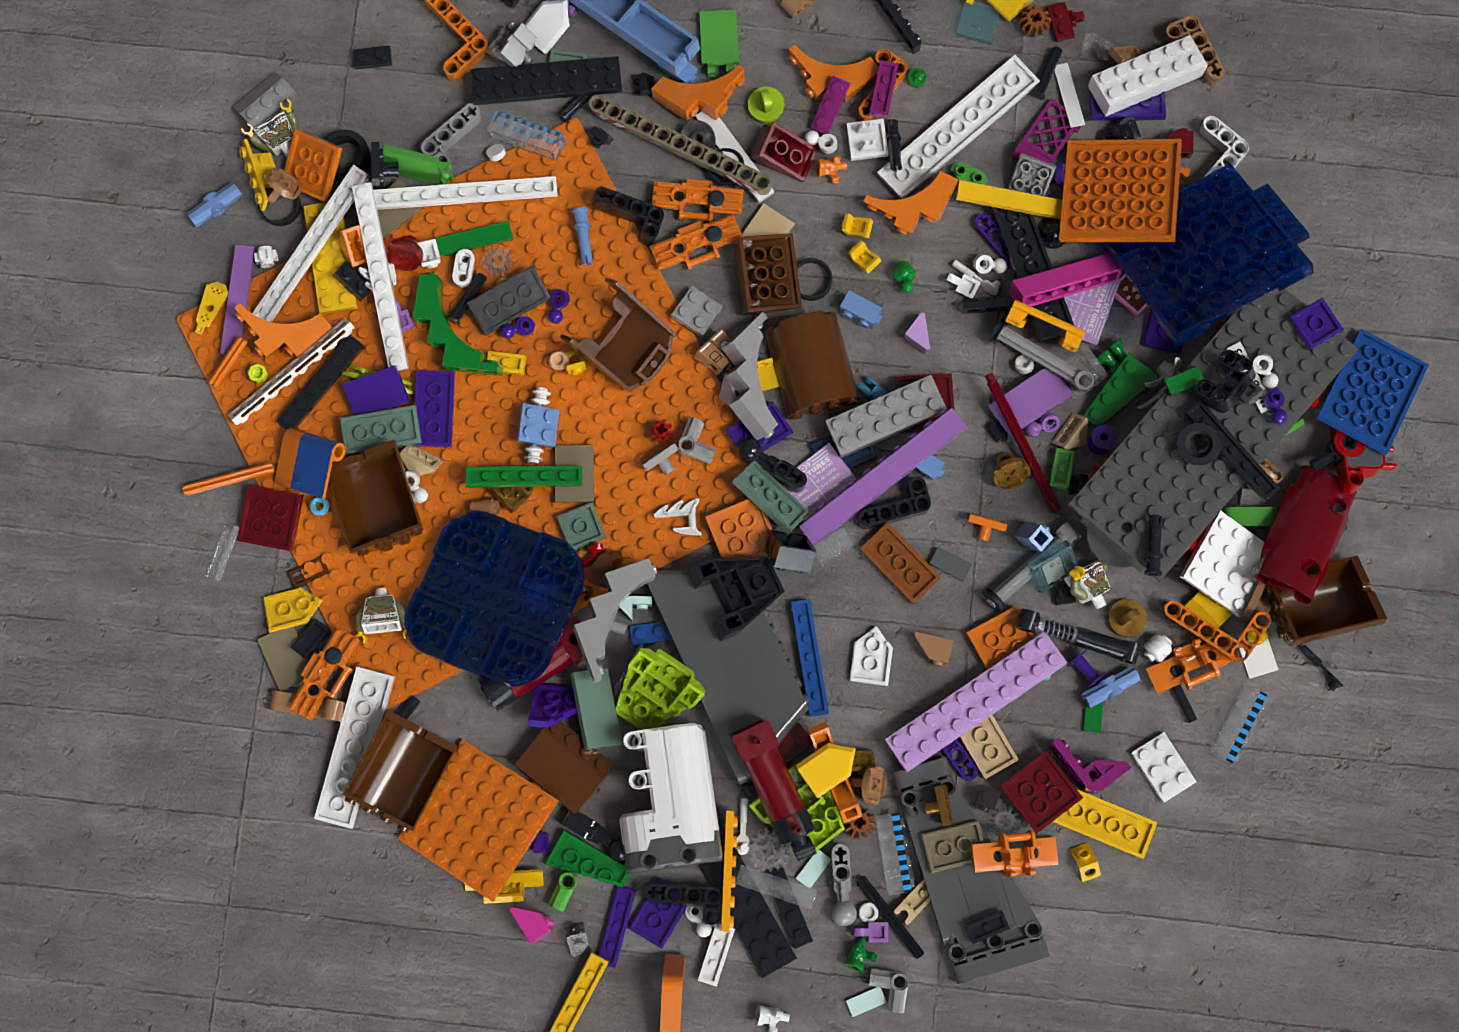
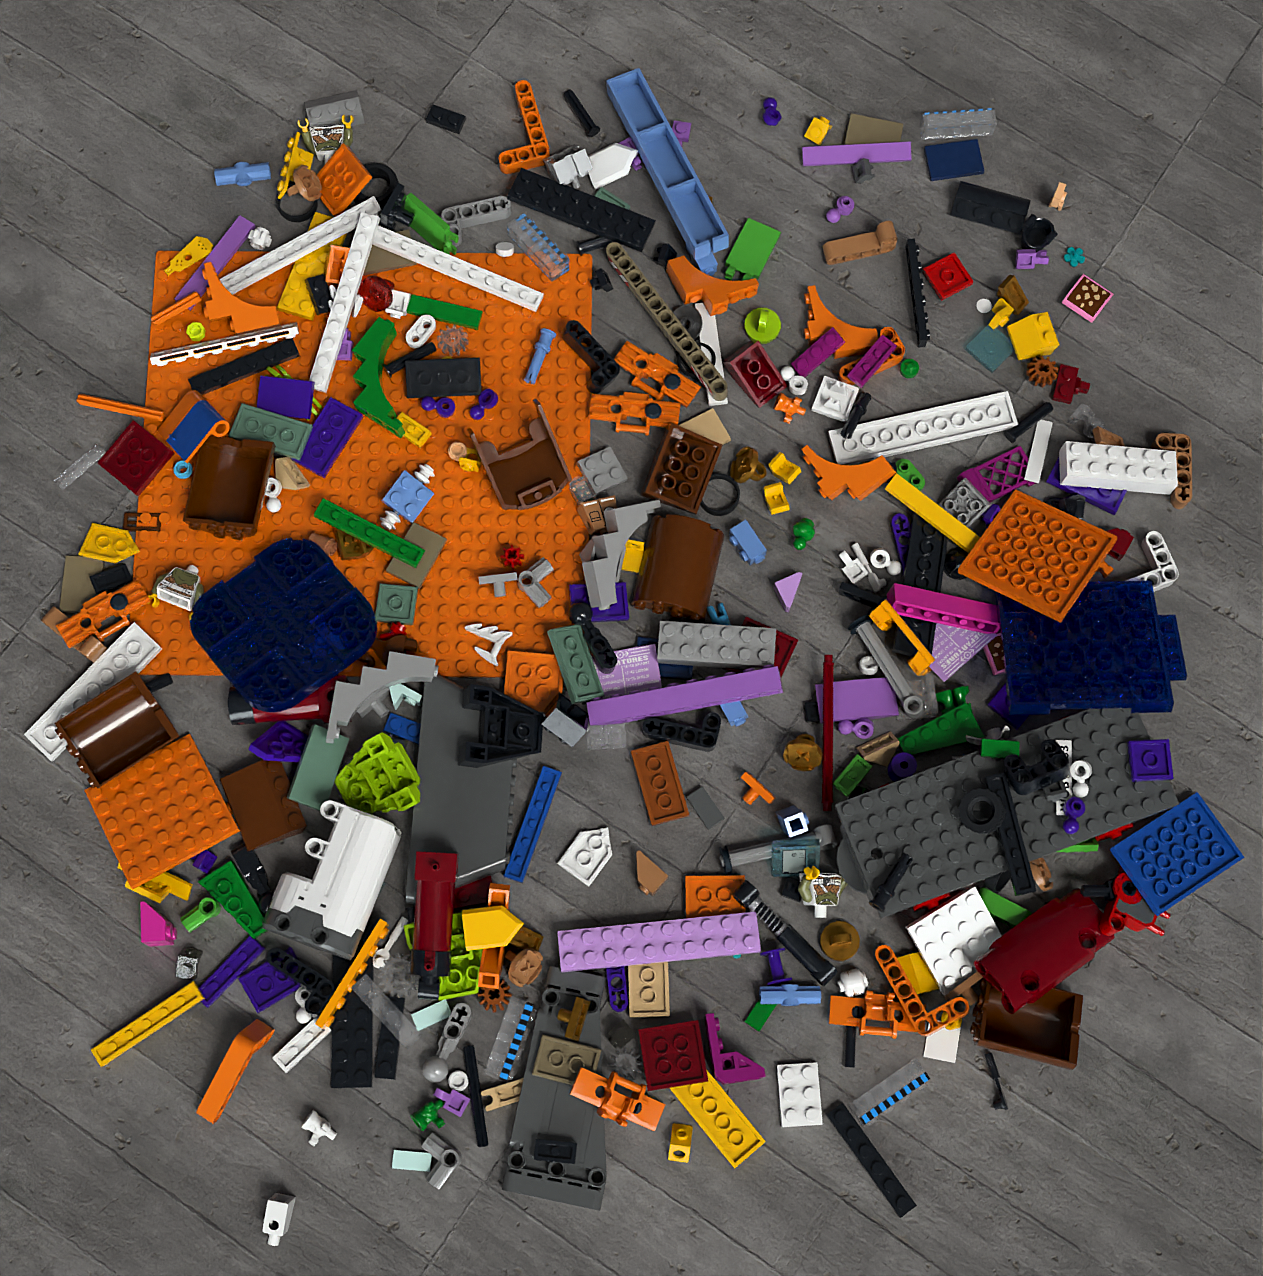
camera: 25 degrees right, 5 degrees down
none -> clear brick [569,475,596,506]
none -> pearl gold tile [730,446,767,483]
none -> black plate [826,1103,917,1218]

